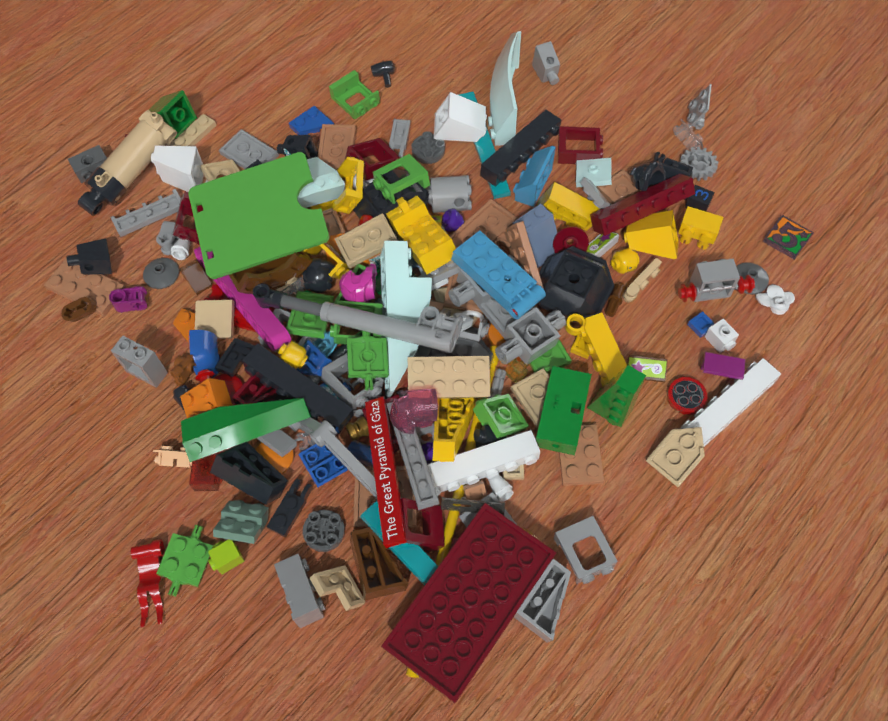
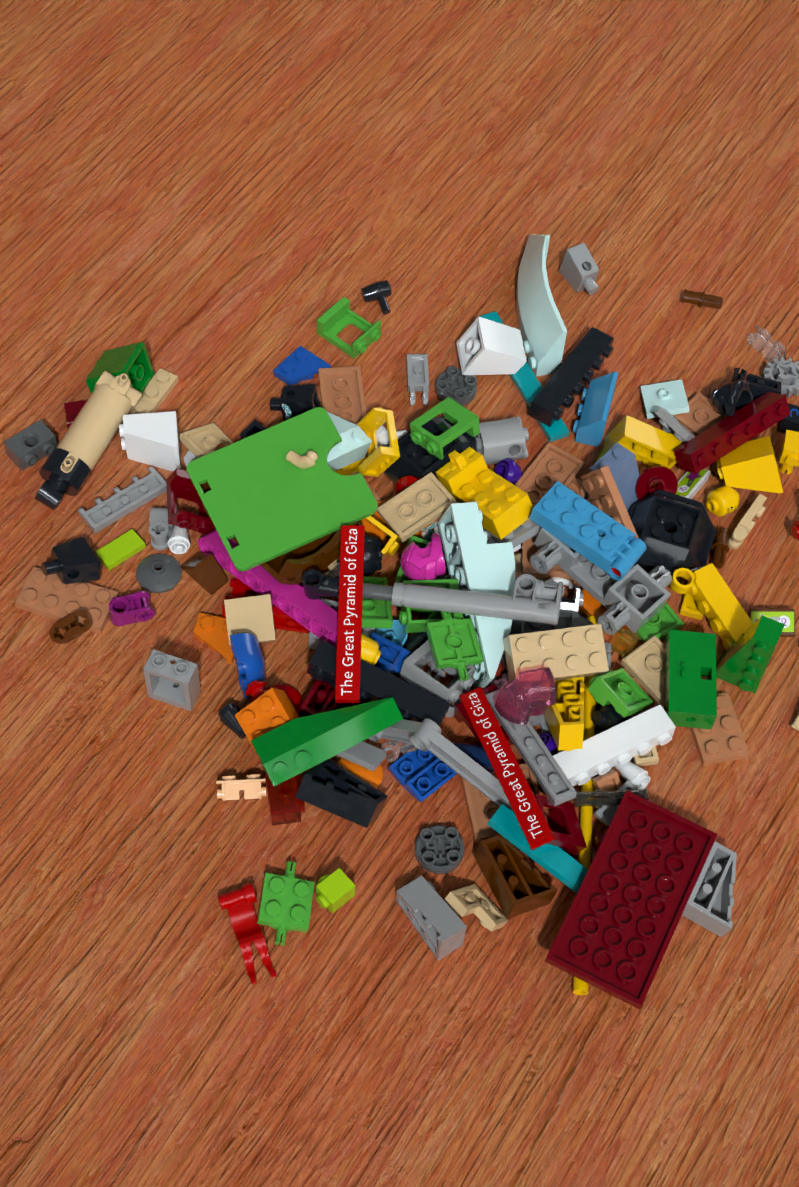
camera: 15 degrees left, 5 degrees down
dark orange plate [170,354,196,387] -> none
sand green plate [213,500,269,544] -> none
black plate [215,338,255,377] -> none
light grey tile [219,129,279,169] -> none
black hinge [266,478,312,537] -> none
dark red window [345,138,400,181] -> none
pearl gold wheel [345,416,369,441] -> none
light grey window [554,516,618,584] -> none
dark red window [557,126,603,165] -> none
light grey hinge [687,84,711,130] -> none
none -> lime tile [95,529,146,571]
none -> tan arm [286,450,318,469]
none -> red tile [335,526,365,703]
none -> reddish brown axle [682,289,723,309]

